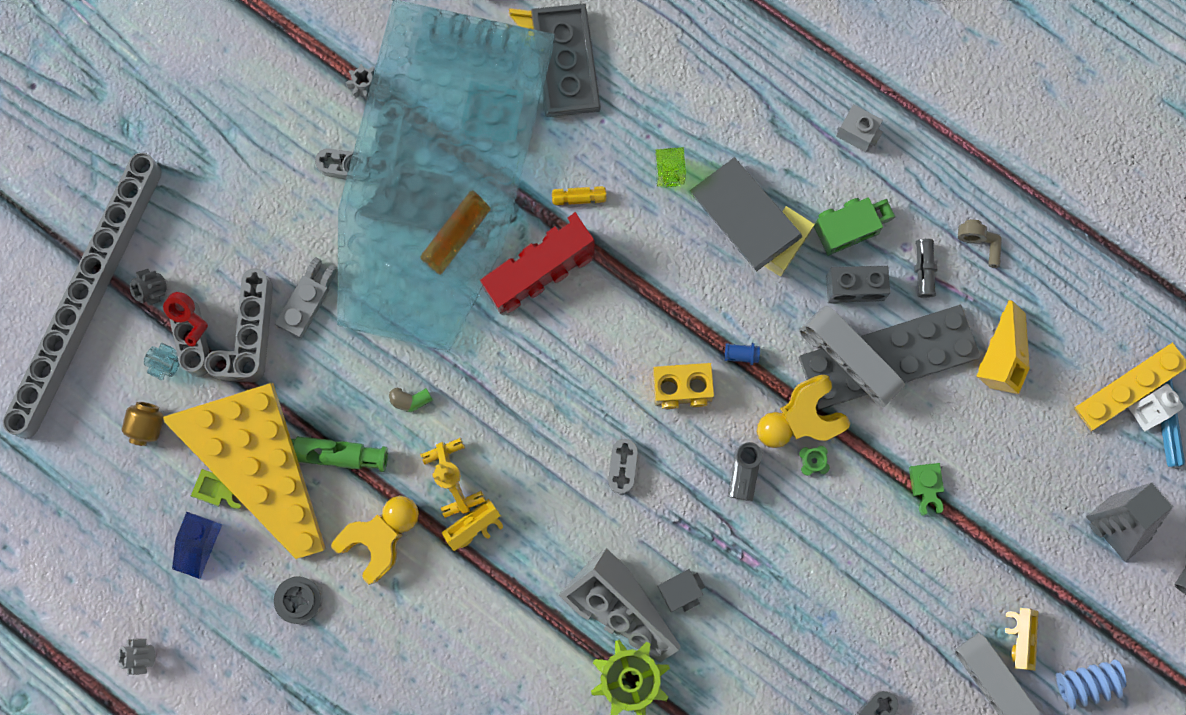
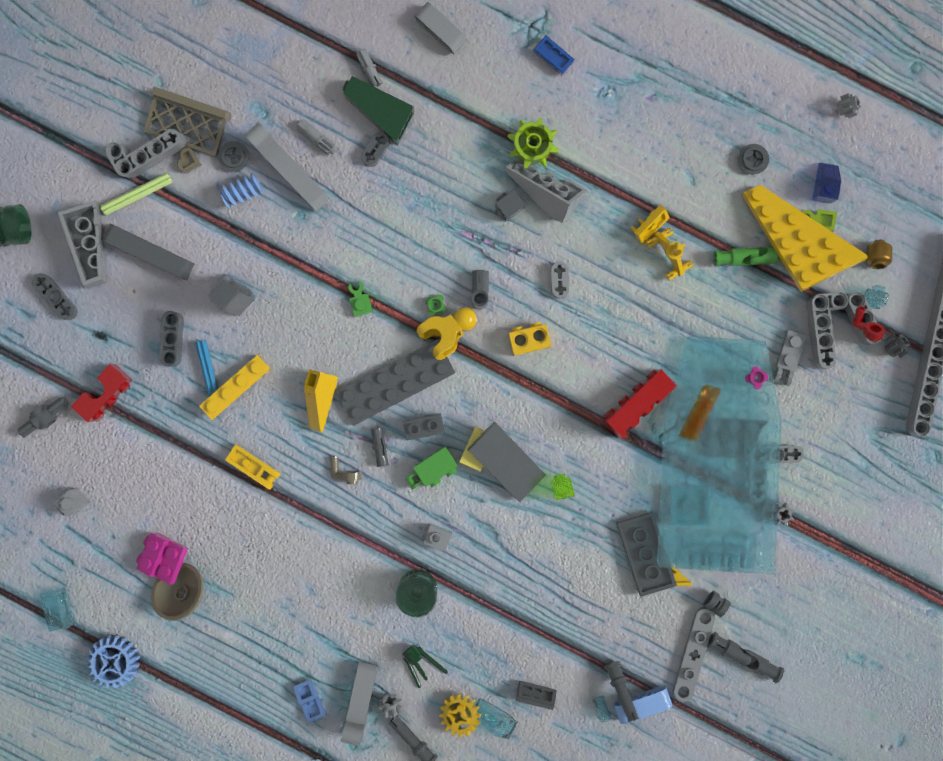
camera: 170 degrees right, 10 degrees up
yellow piece [331,496,419,585] -> none
arm [389,388,433,412] -> none
yellow axle [552,186,607,205] -> none
blue pin [724,343,760,365] -> none
light grey beam [799,306,905,407] -> none
plate [1005,608,1039,671] -> none
white bracket [1128,384,1184,432] -> none
none -> yellow plate [225,444,281,489]
none -> clear green wheel [396,569,438,617]
none -> dark pink plate [745,366,768,389]

